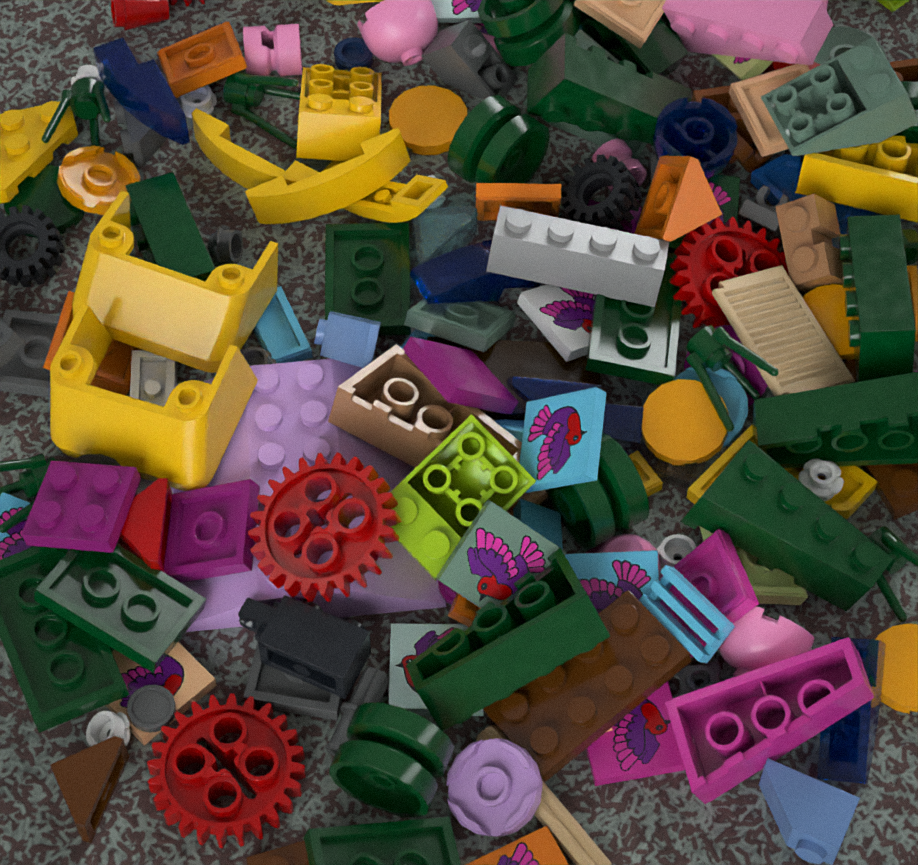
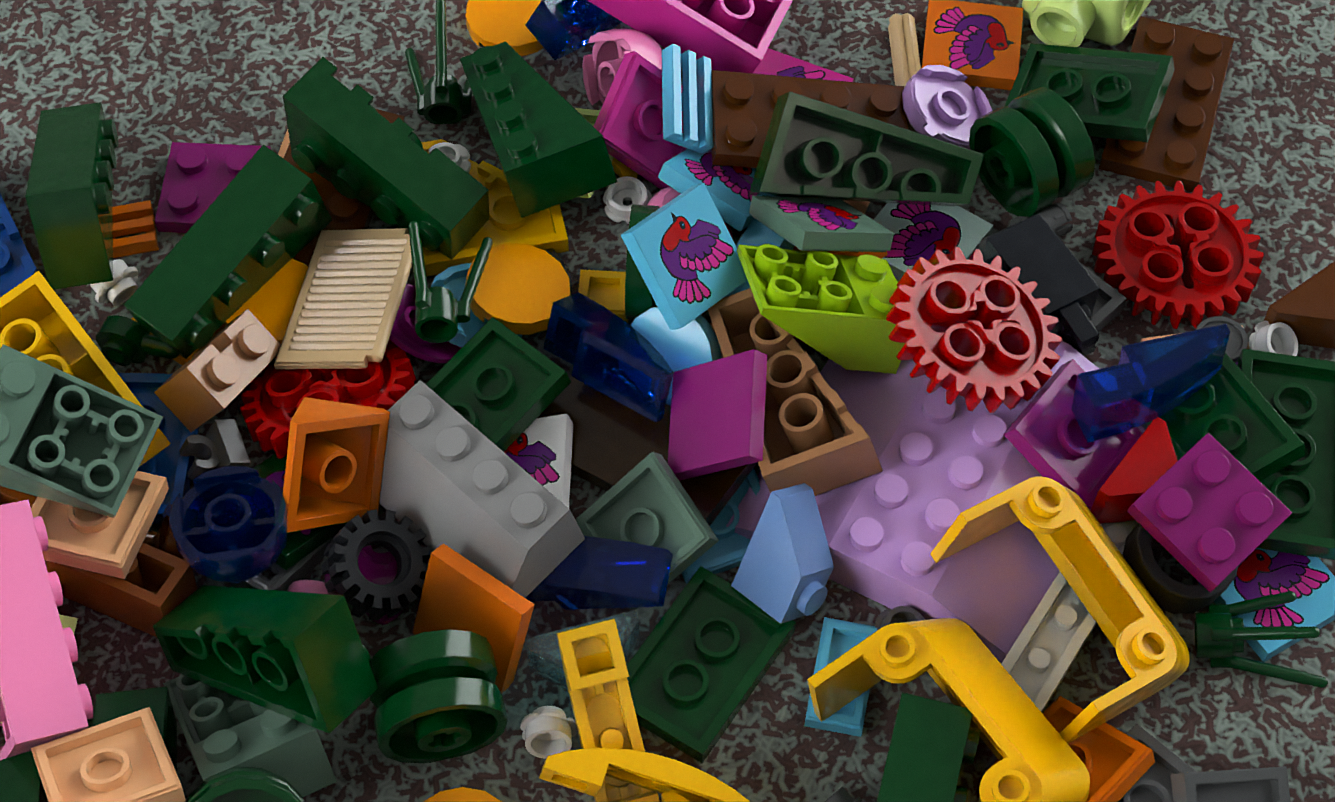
camera: 145 degrees left, 0 degrees up
none -> clear blue slope [1071,324,1231,443]

